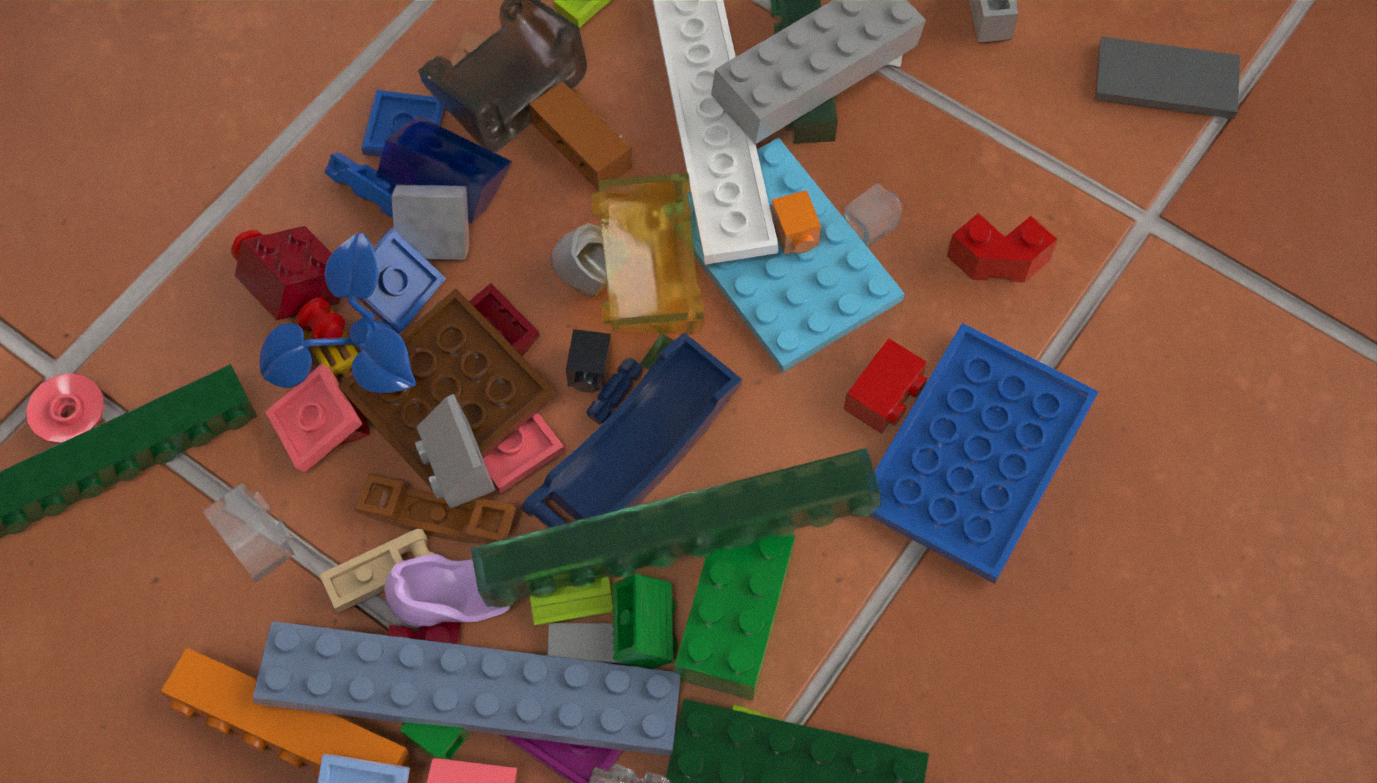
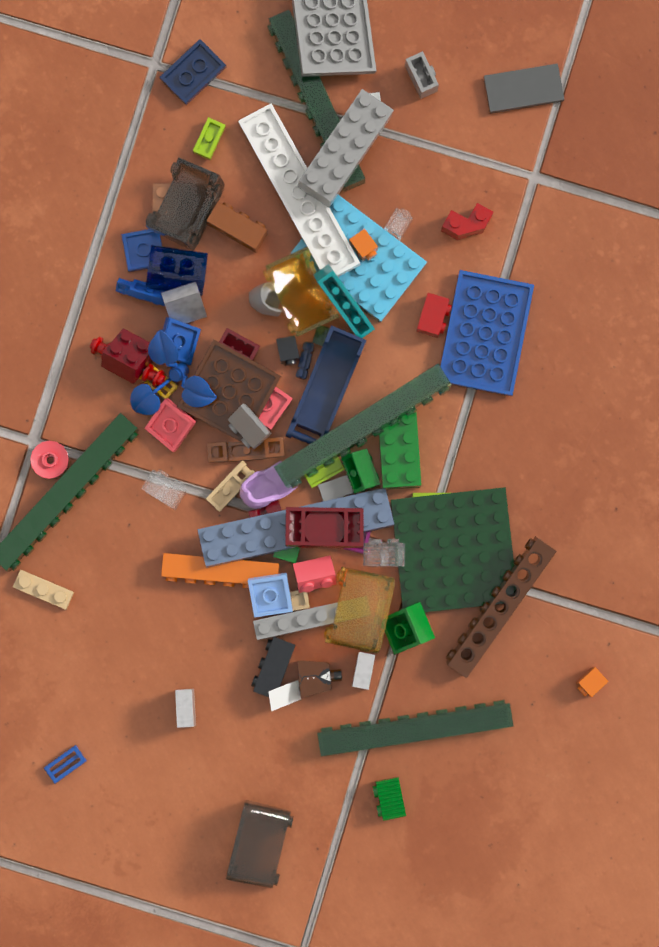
camera: 20 degrees left, 20 degrees up
none -> dark red slope [285,507,364,549]
none -> teal brick [313,264,375,338]

